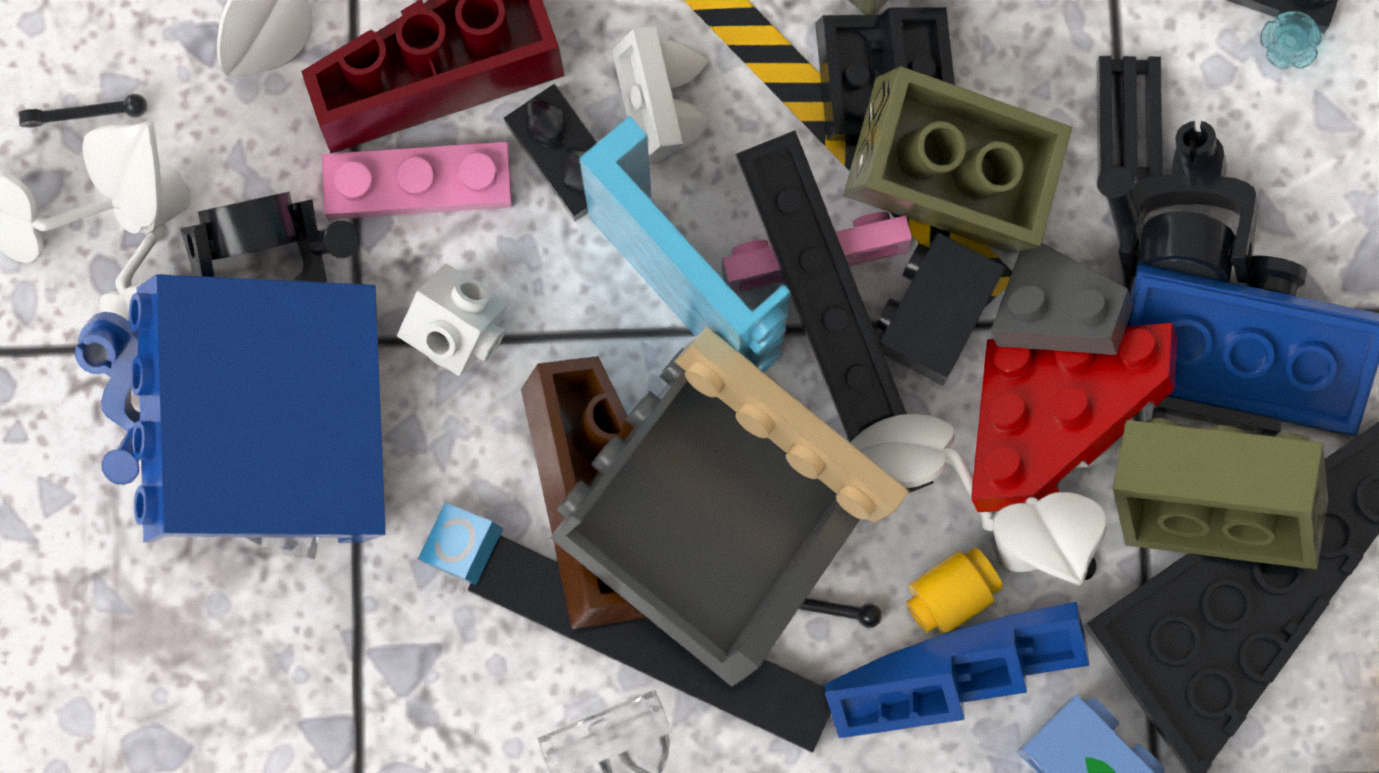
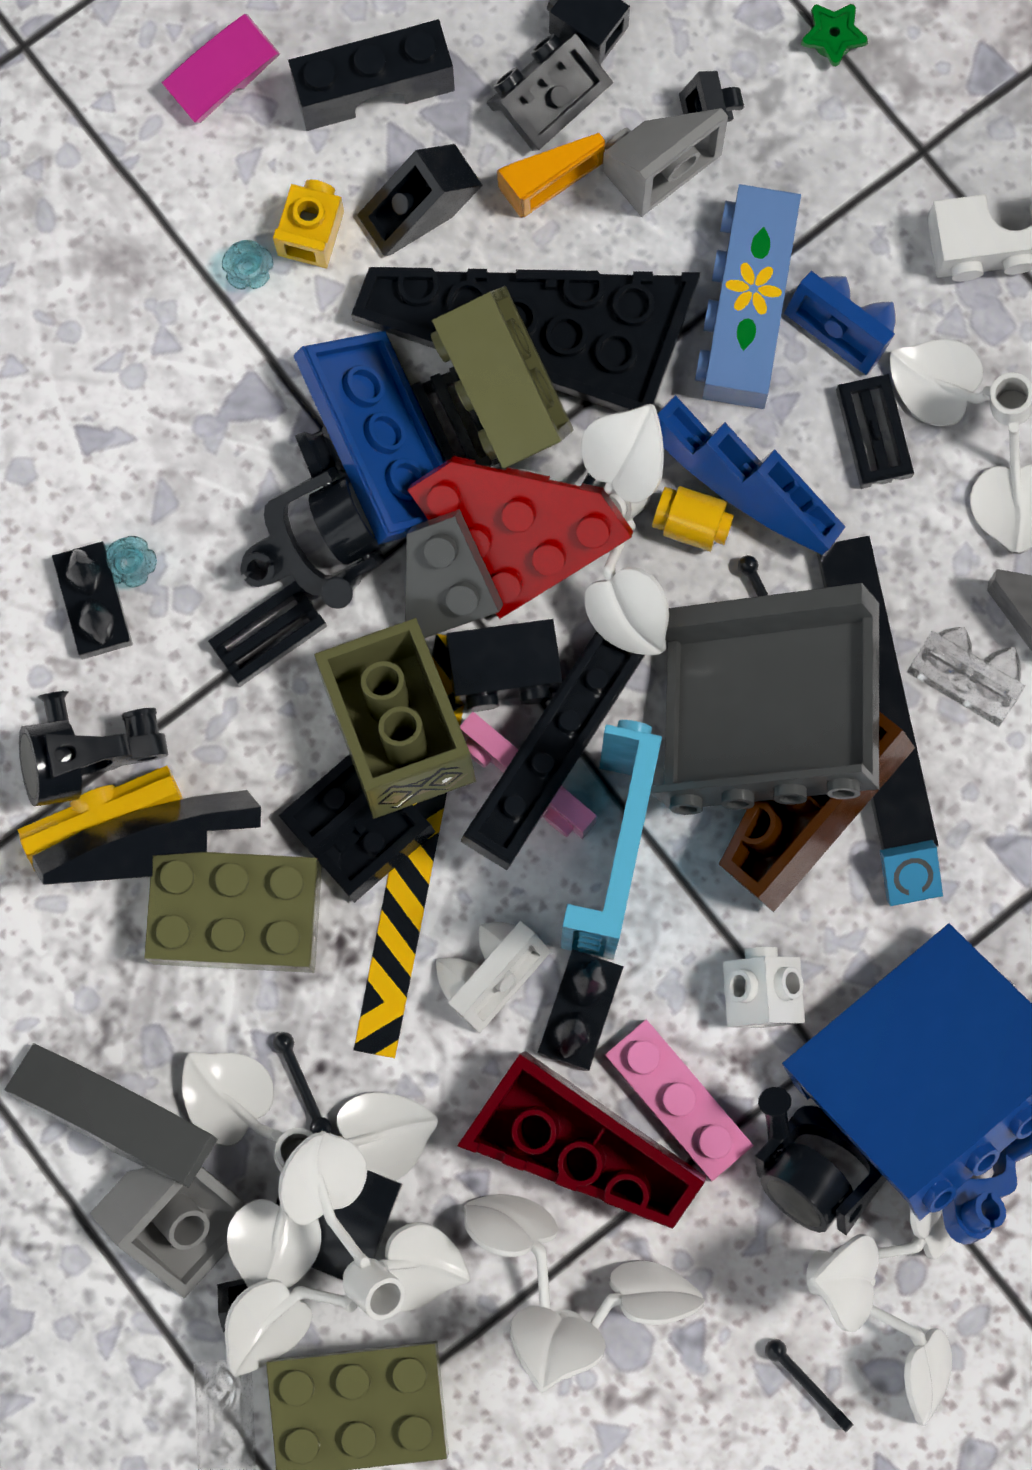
camera: 125 degrees left, 0 degrees up
tan plate [675,327,910,524] -> none

